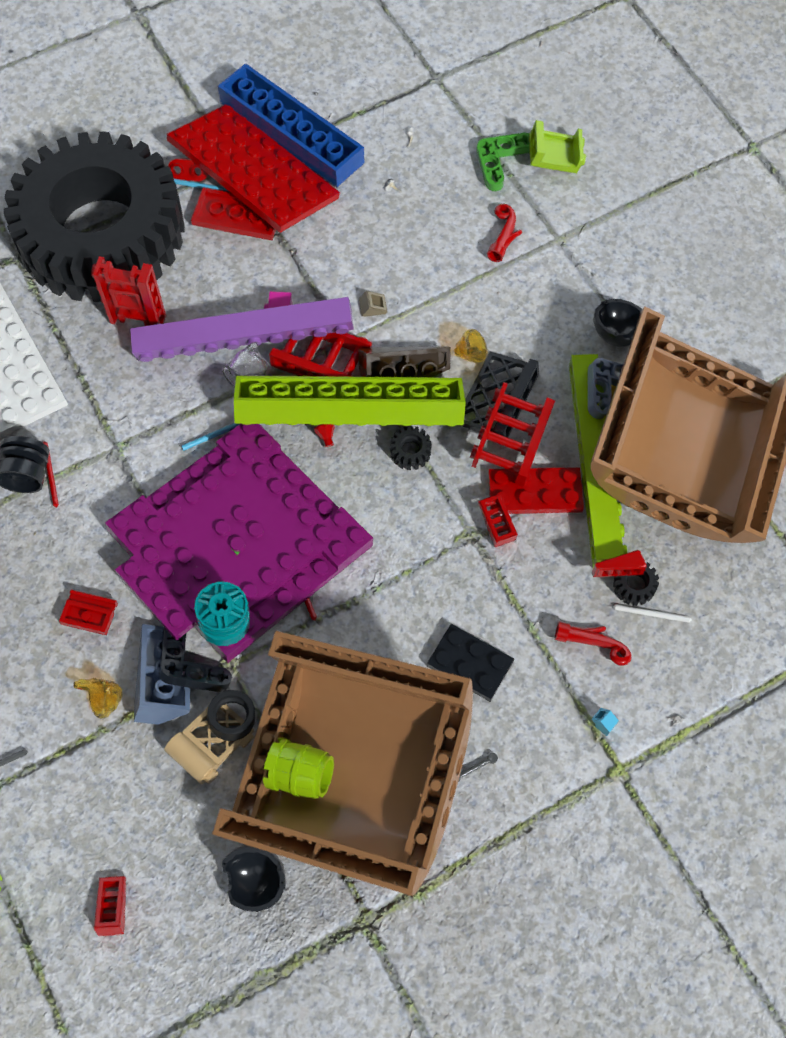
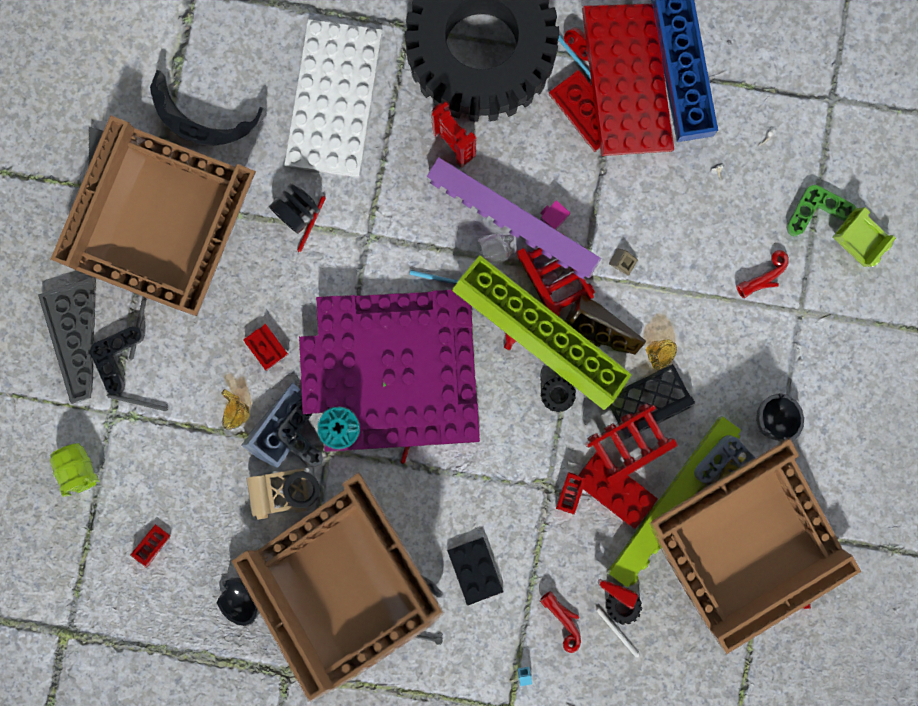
camera: 40 degrees right, 20 degrees up
lime piece [263,737,334,799] -> none

